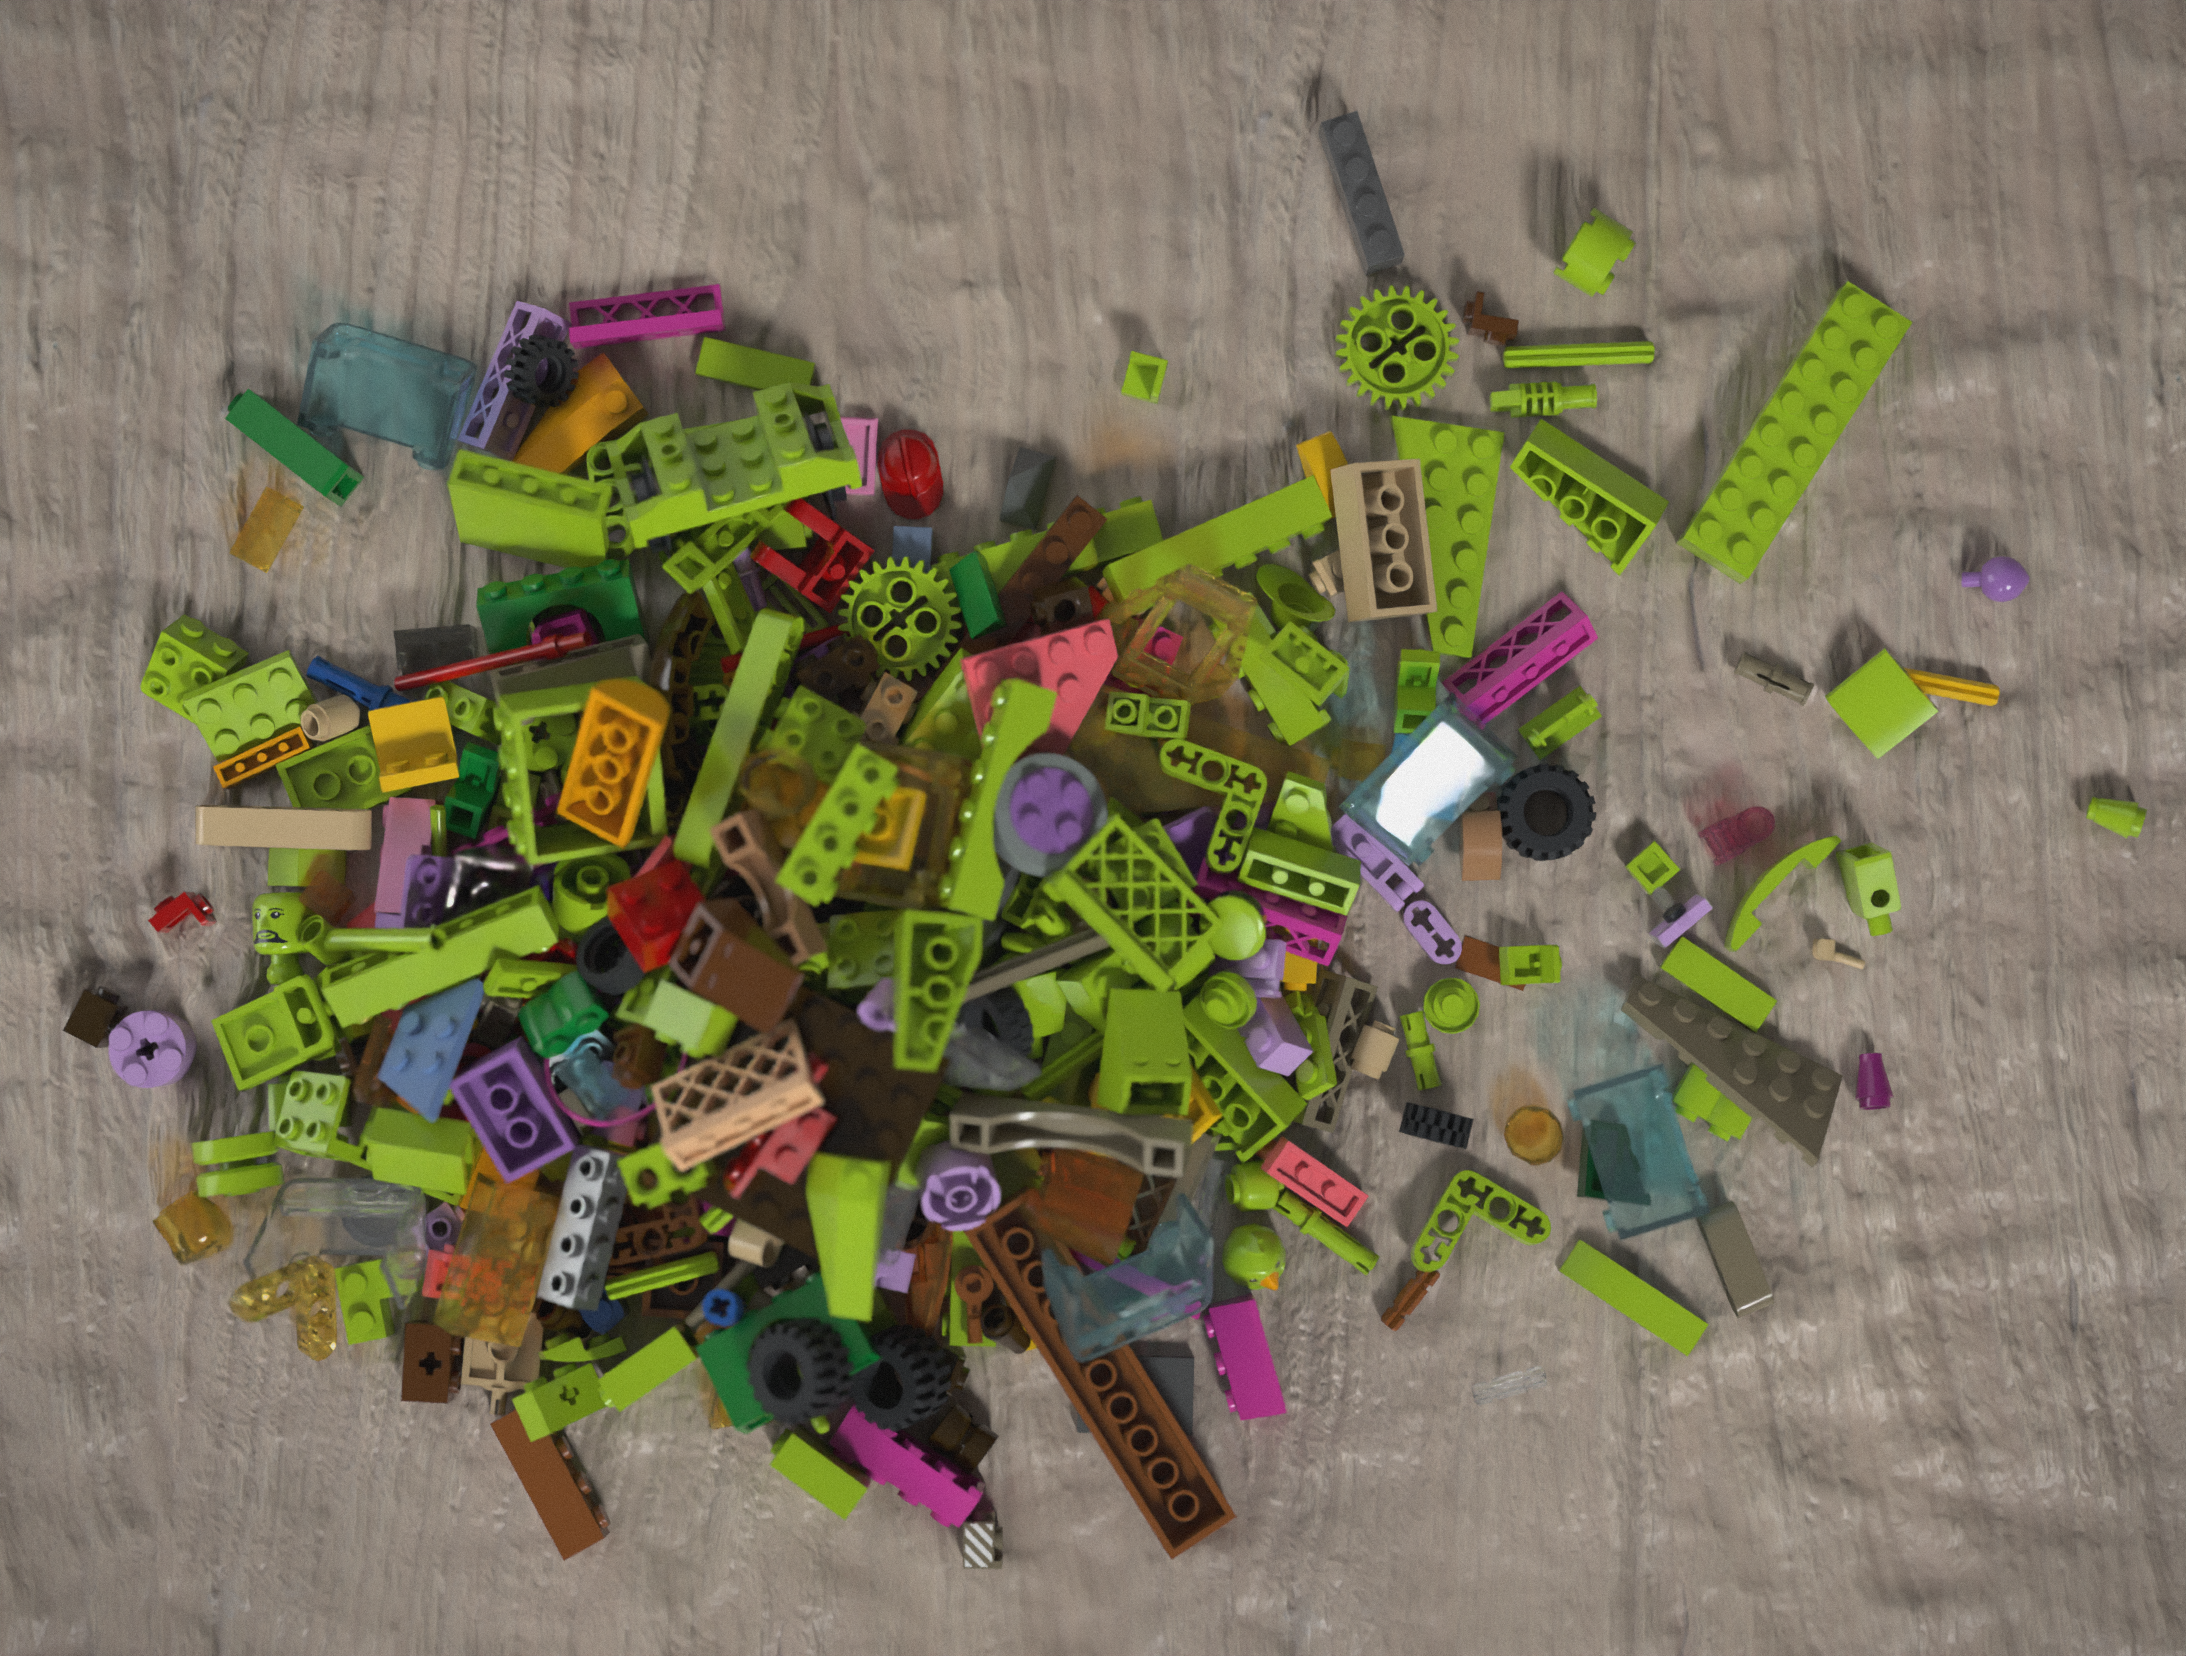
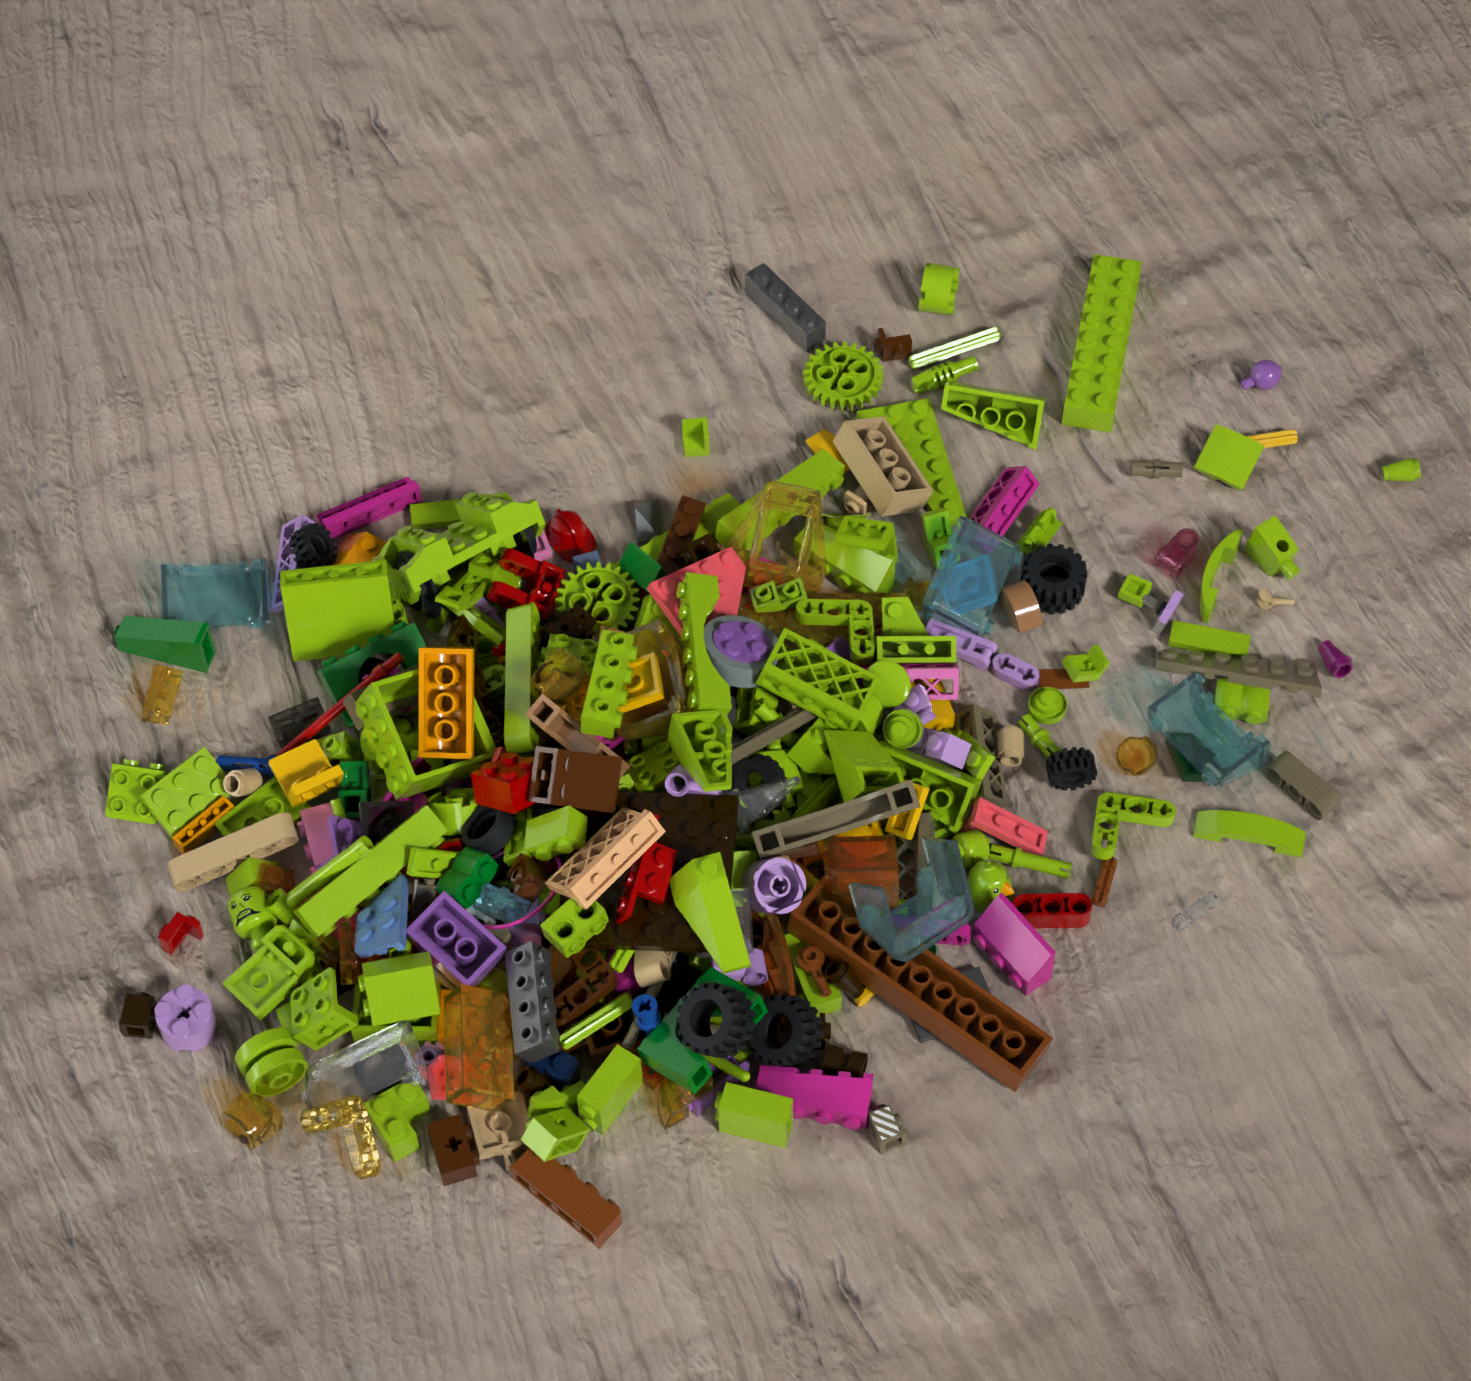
camera: 20 degrees left, 30 degrees down
none -> red beam [1012,893,1093,929]

